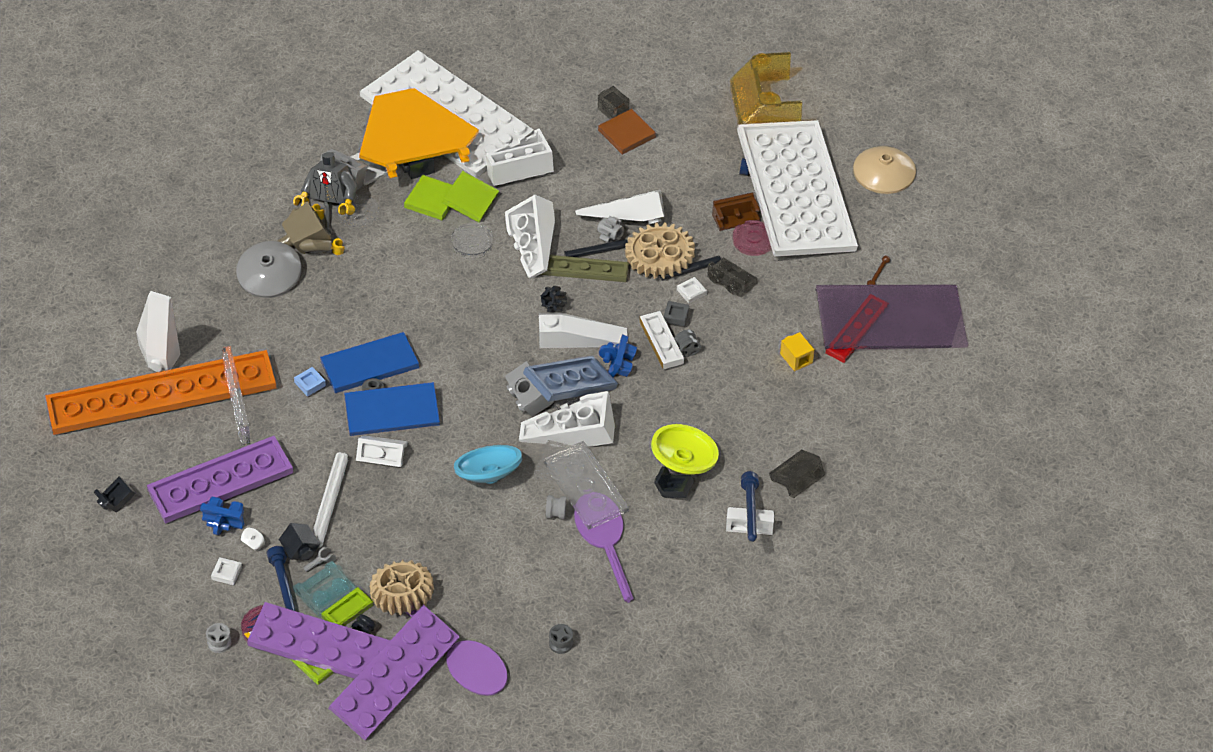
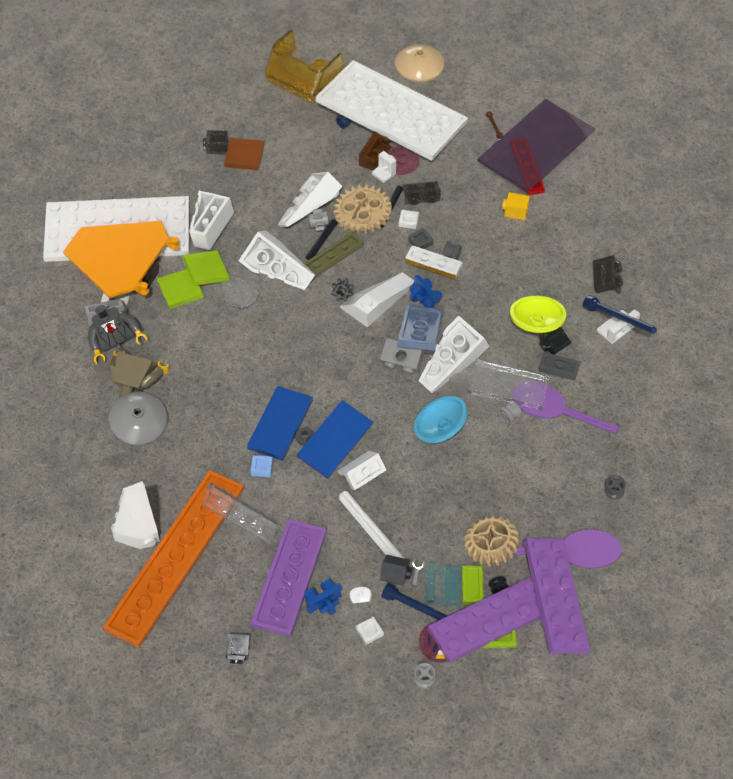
camera: 45 degrees left, 5 degrees up
none -> white bracket [372,151,396,183]
none -> dark grey plate [539,352,581,380]

